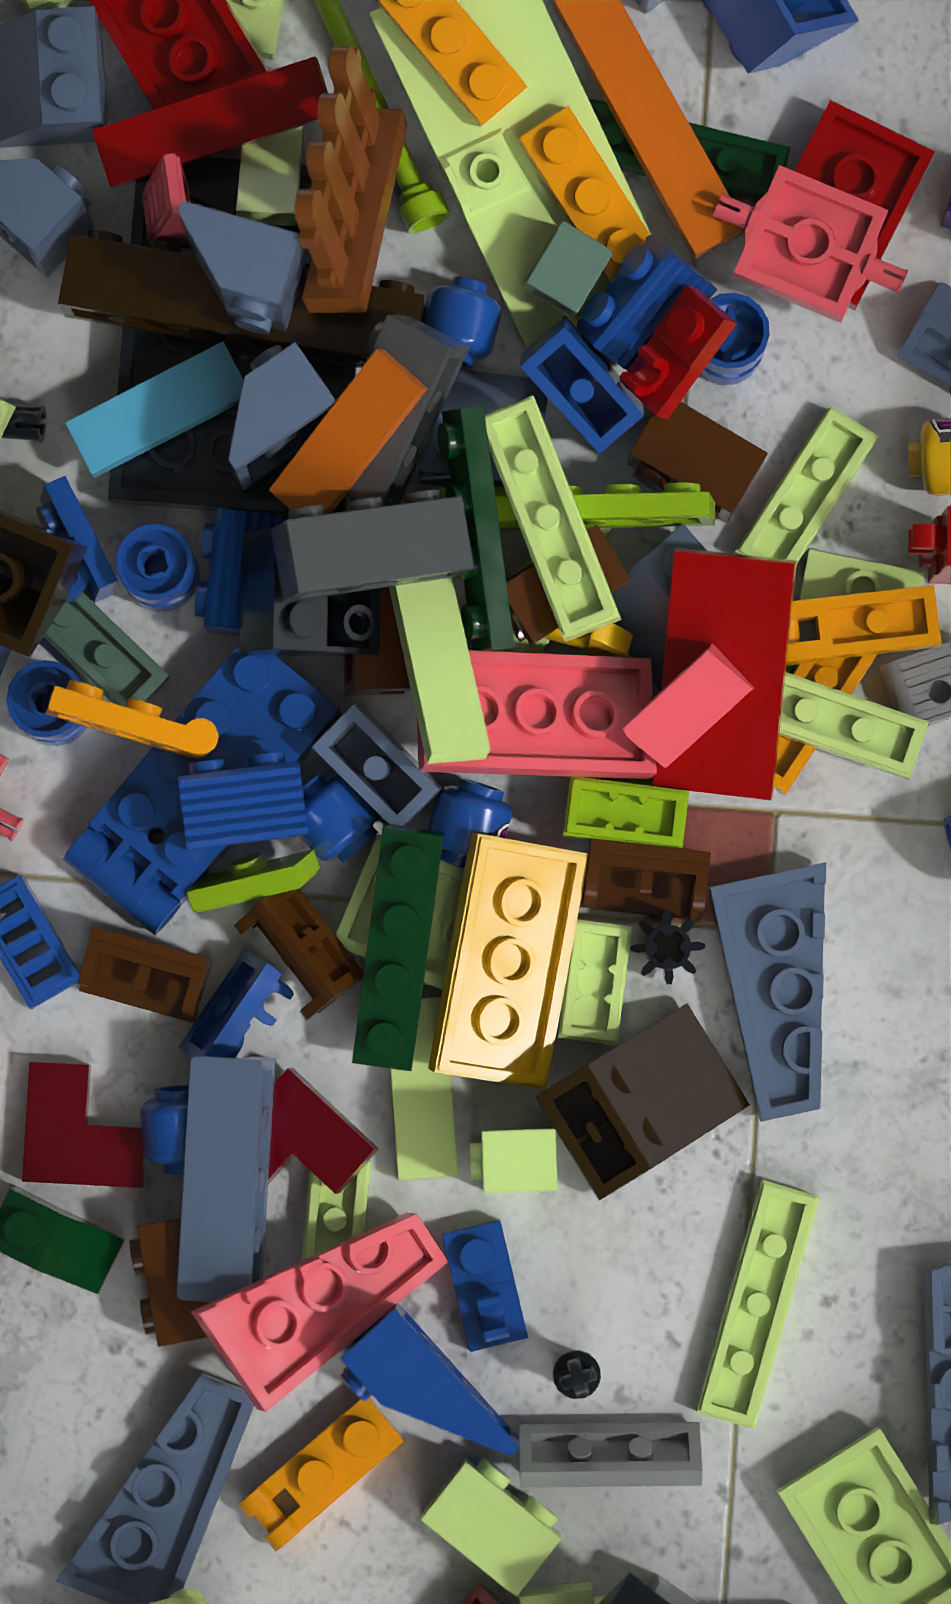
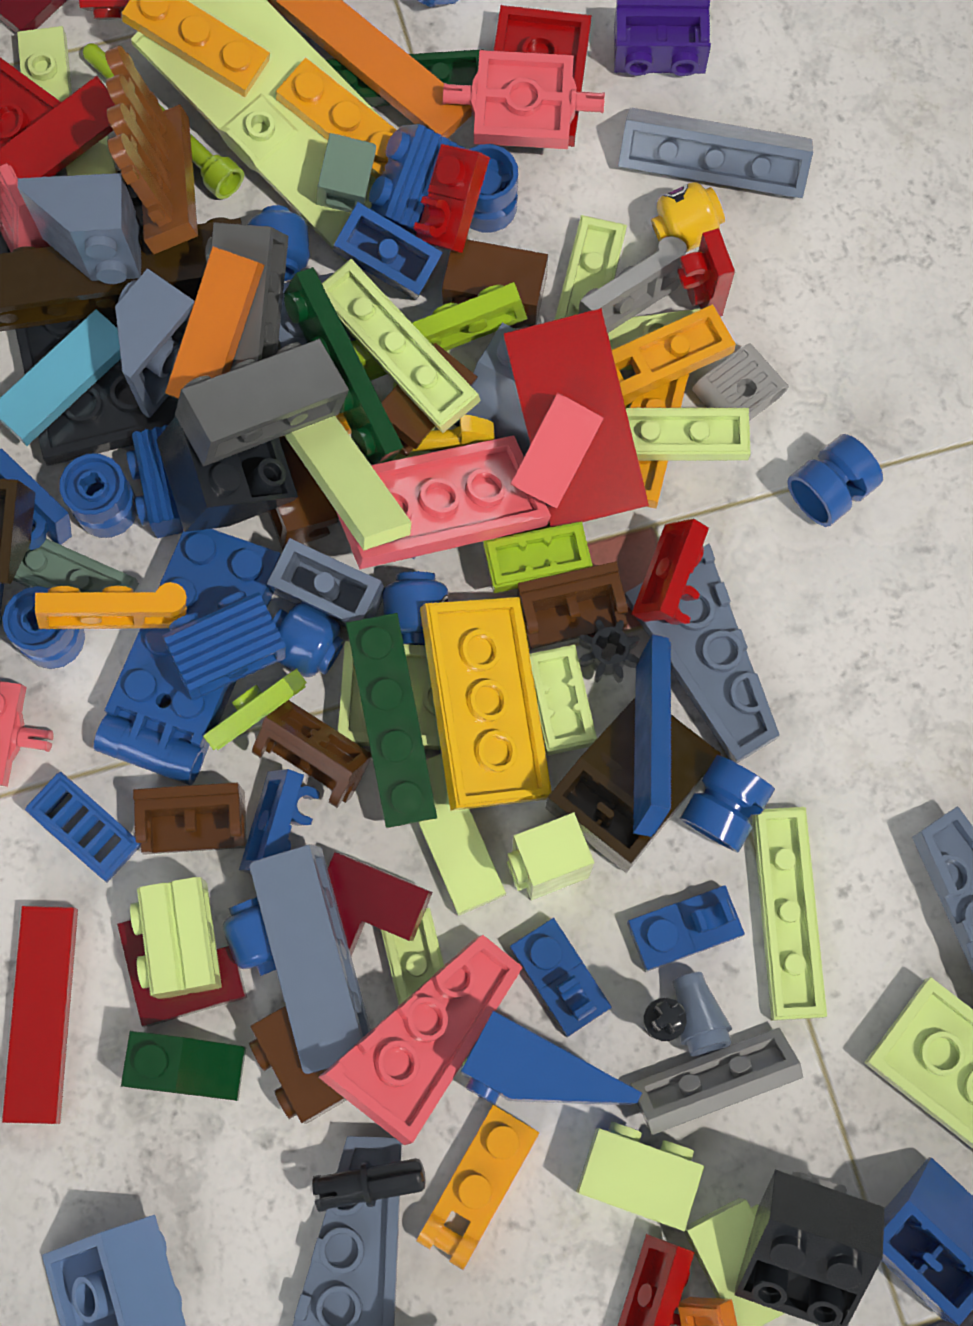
camera: 20 degrees left, 10 degrees down
none -> yellowish green brick [130,877,222,999]
none -> black axle [312,1158,426,1212]
none -> light grey plate [579,236,687,333]
none -> blue plate [627,885,745,972]
none -> red plate [631,518,709,625]
none -> blue tile [633,634,671,837]
none -> sand blue cone [672,972,732,1056]
none -> blue wheel [680,755,775,853]

